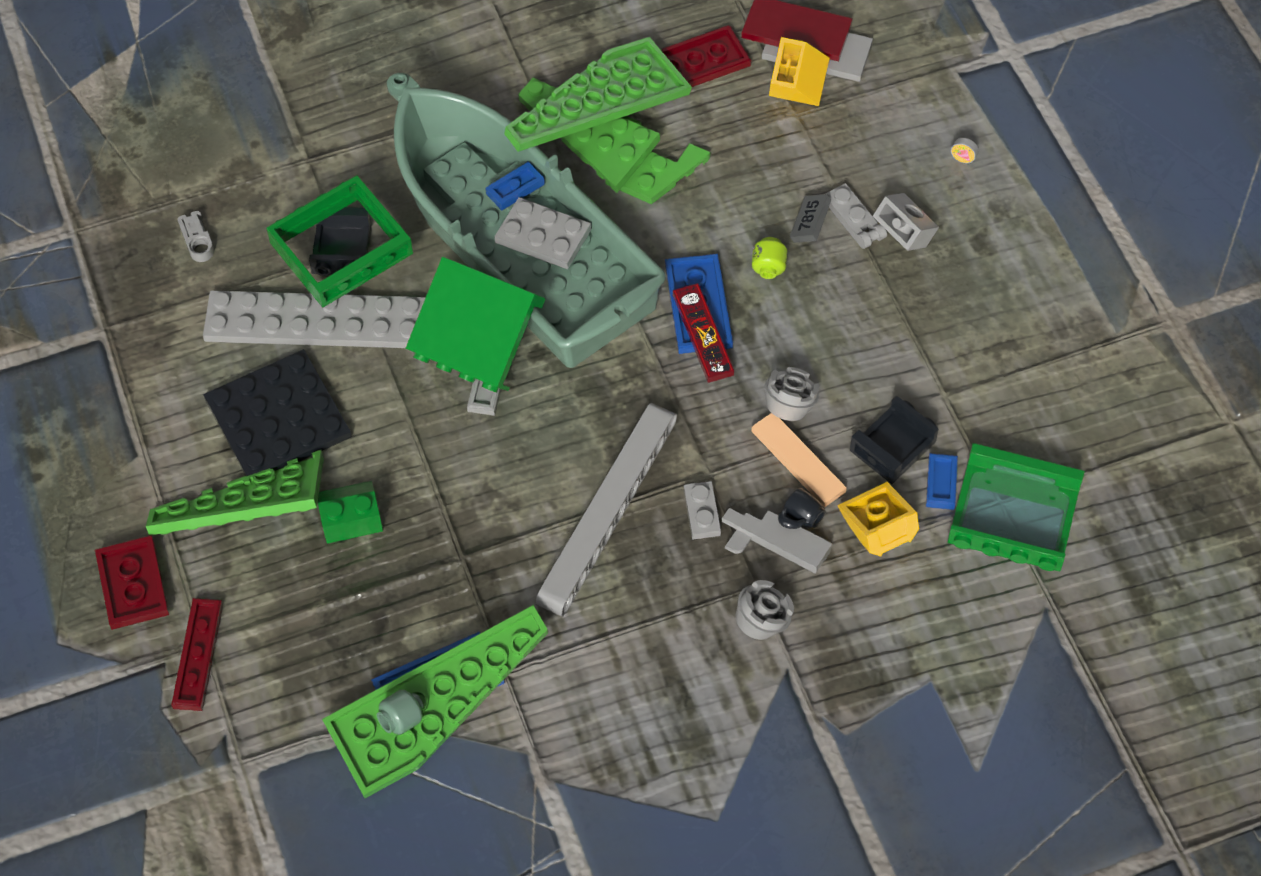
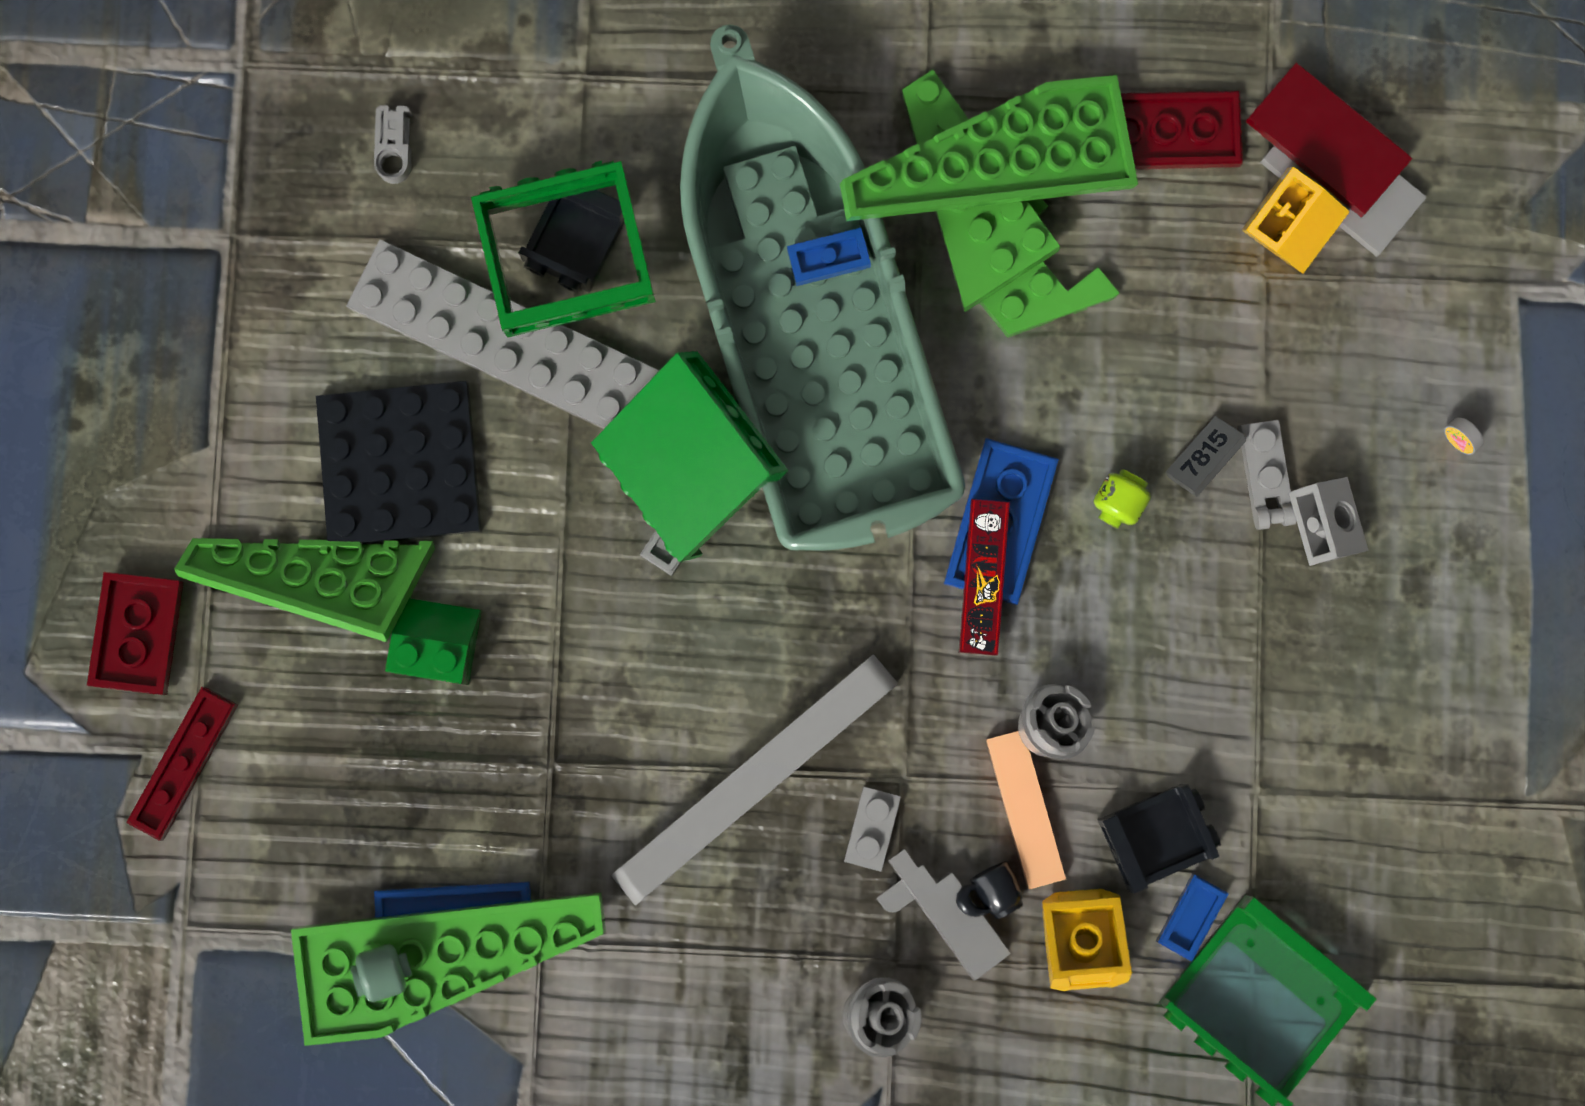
camera: 25 degrees right, 25 degrees up
light grey plate [495,197,591,269] -> none

